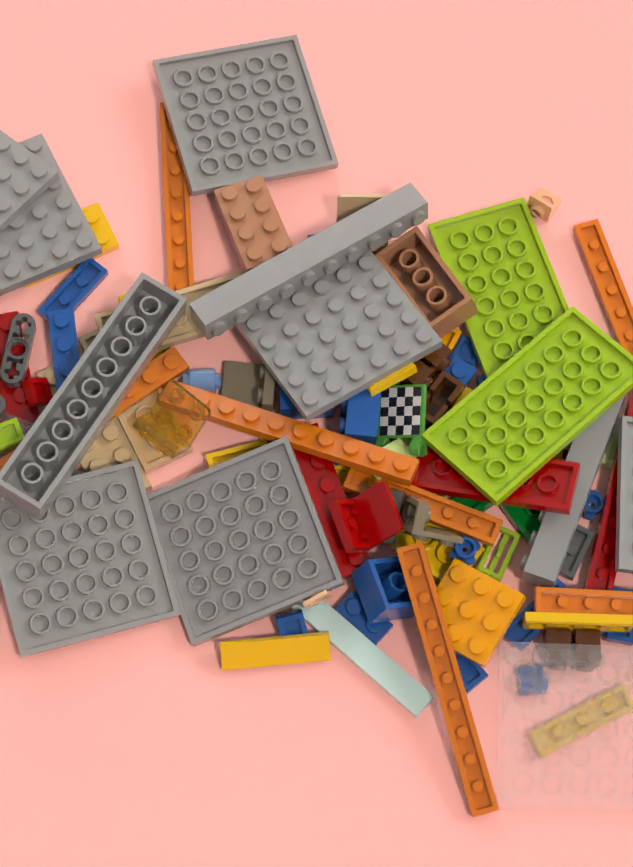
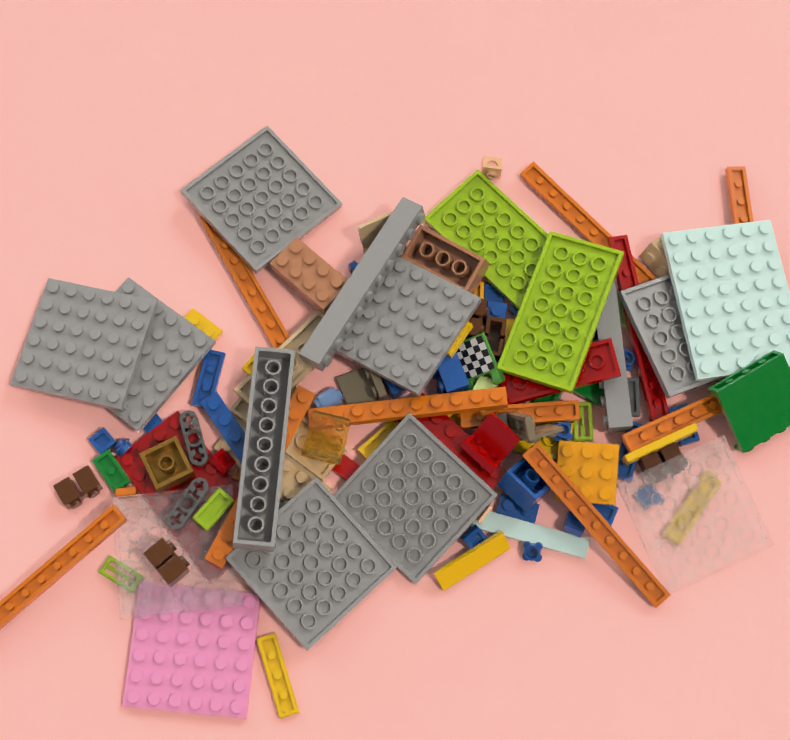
camera: 25 degrees left, 5 degrees up
none -> red tile [332,454,360,481]
none -> blue plate [522,541,543,562]
none -> blue plate [562,511,585,538]

